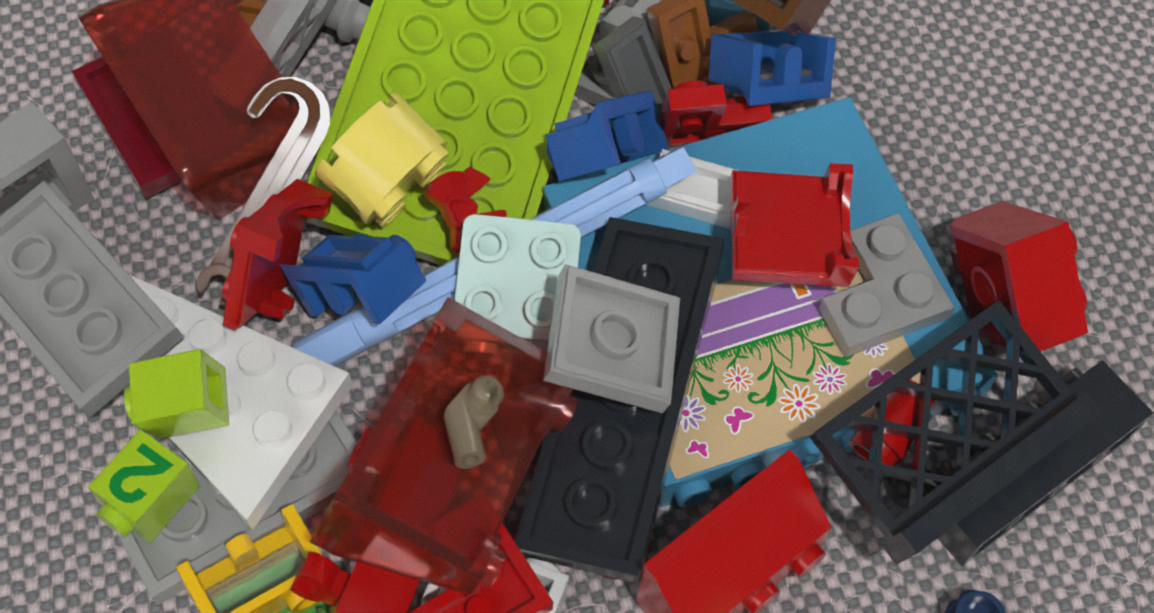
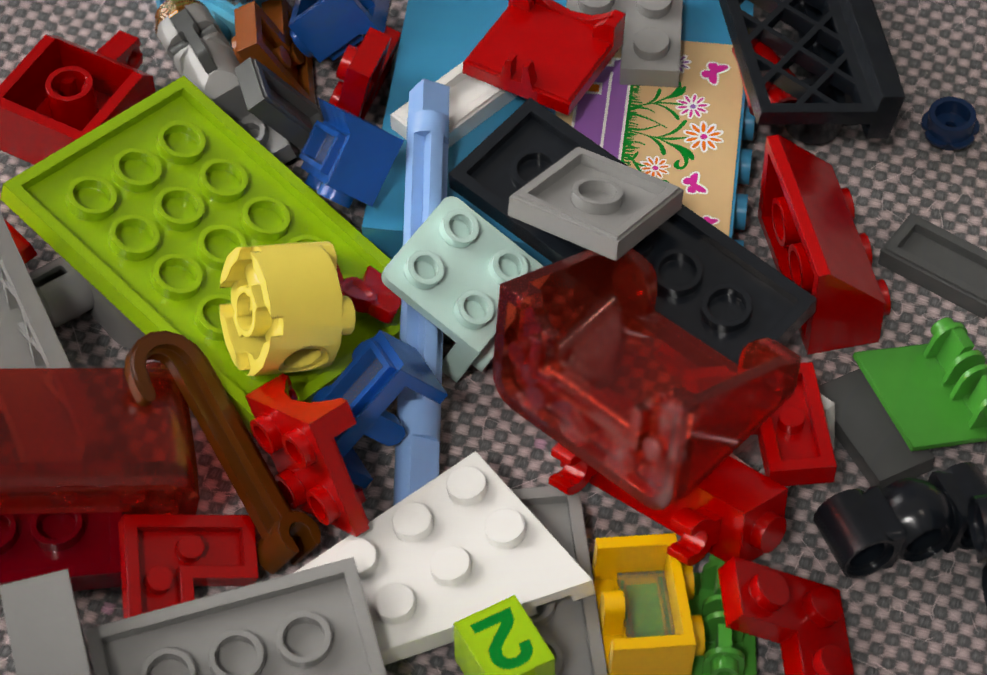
camera: 60 degrees left, 10 degrees down
lime brick [124,349,230,439] -> none
dark tan arm [444,375,504,469] -> none
none -> red plate [118,514,259,619]

